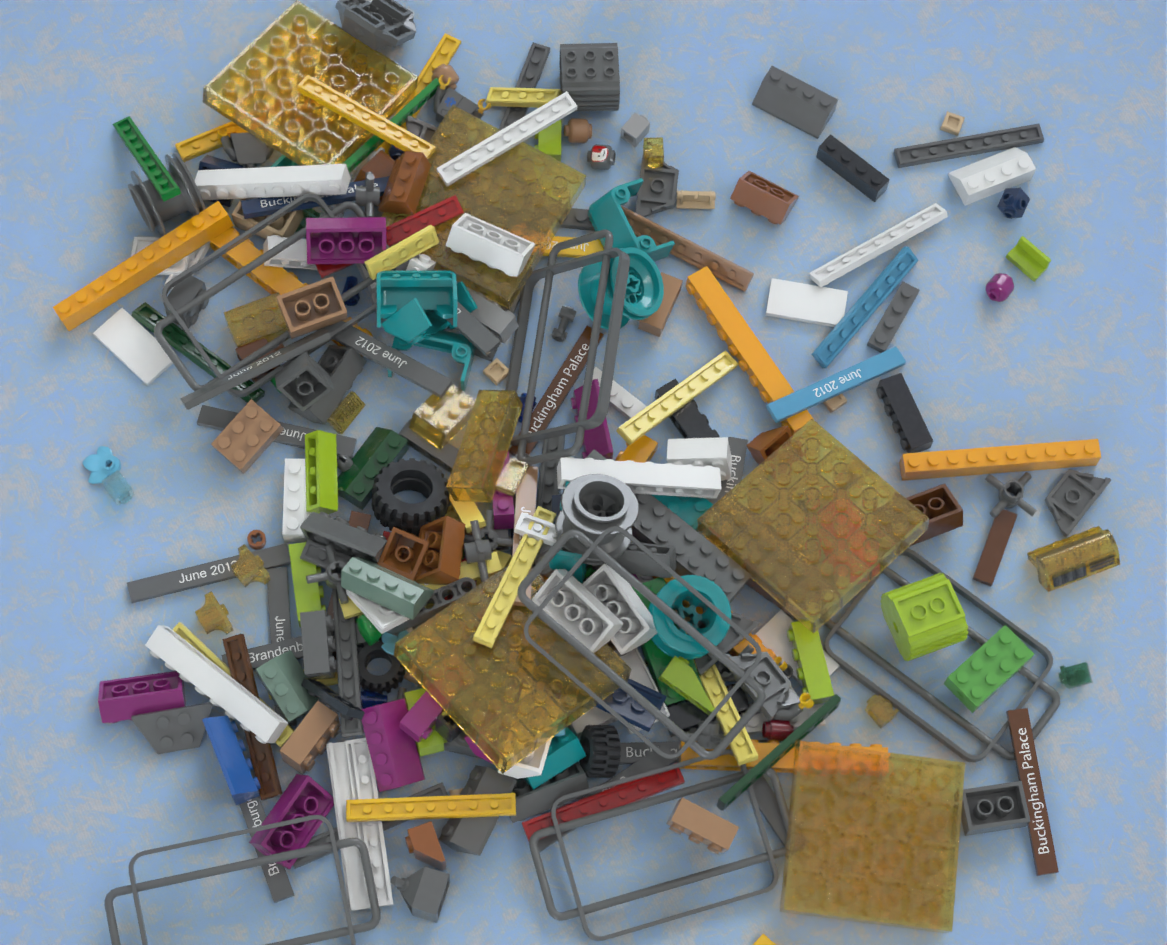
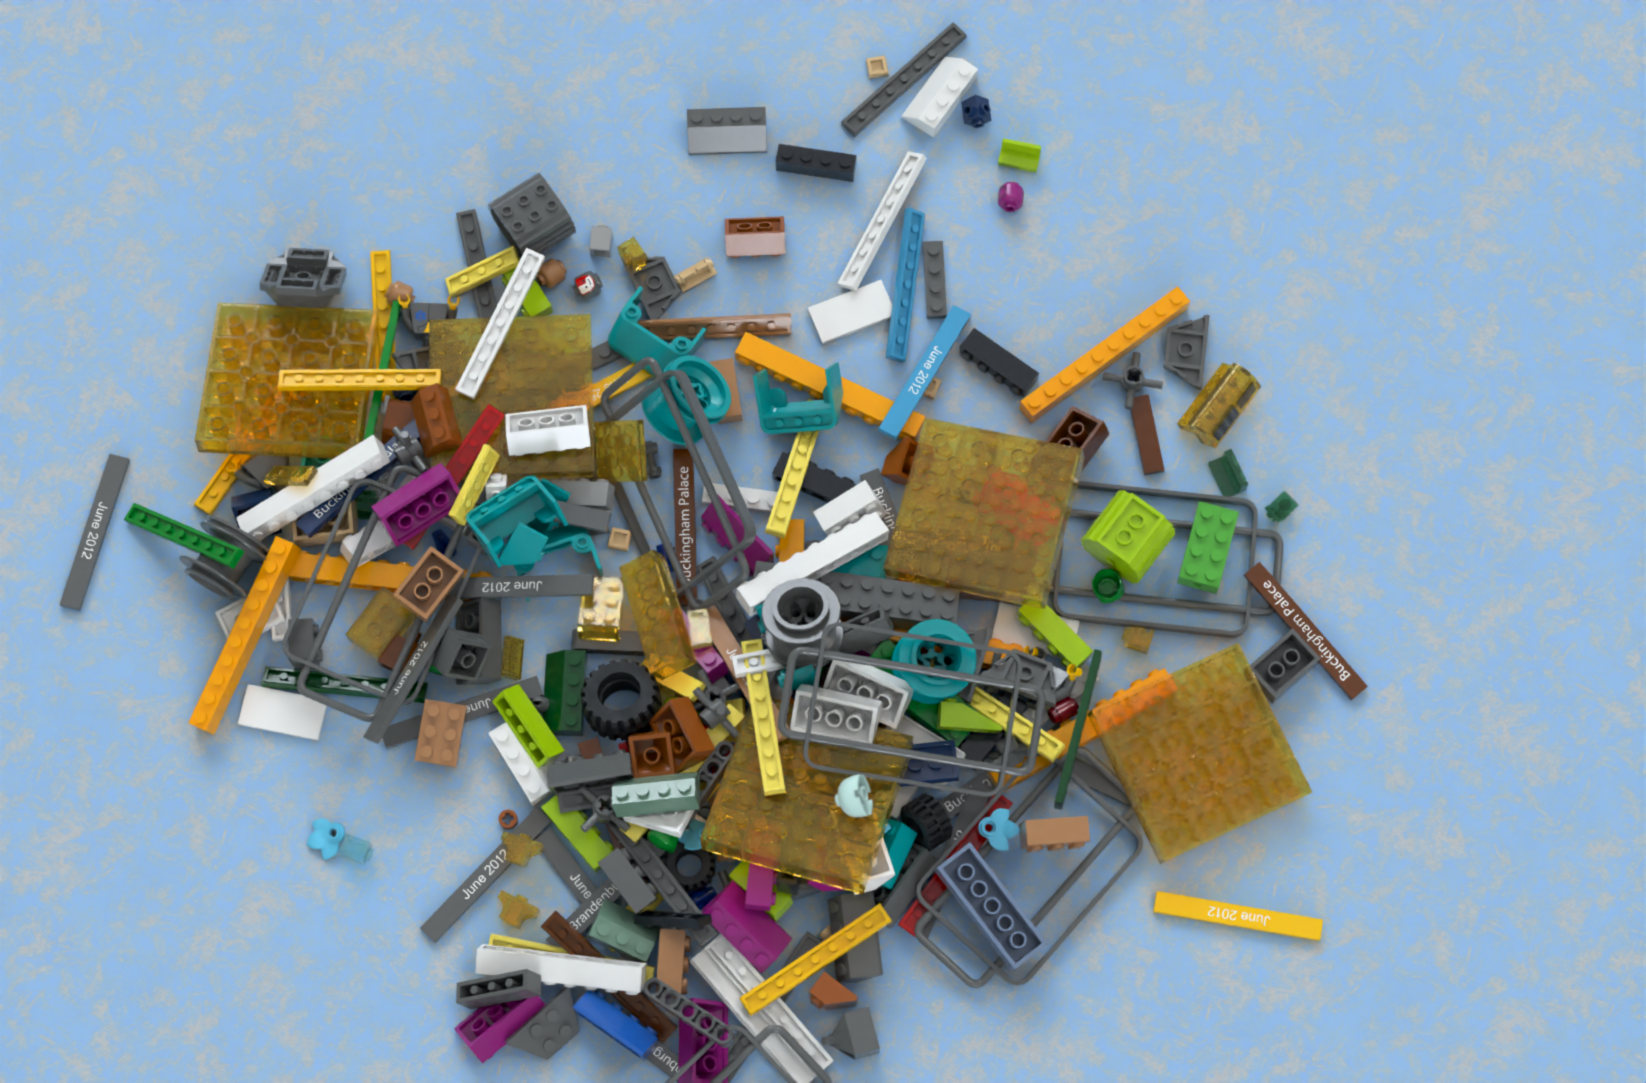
camera: 25 degrees left, 5 degrees up
none -> dark grey tile [59,454,130,611]
none -> clear yellow tile [264,466,318,486]
none -> dark grey brick [456,969,541,1009]
none -> clear yellow plate [594,420,647,482]
none -> dark grey beam [644,978,735,1048]
none -> teal windscreen [753,362,843,434]
none -> light aqua cylinder [835,774,873,818]
none -> sand blue brick [934,842,1048,971]
none -> medium azure plate [978,808,1020,851]
none -> green hair [1092,568,1125,604]
none -> clear green panel [1208,449,1248,497]

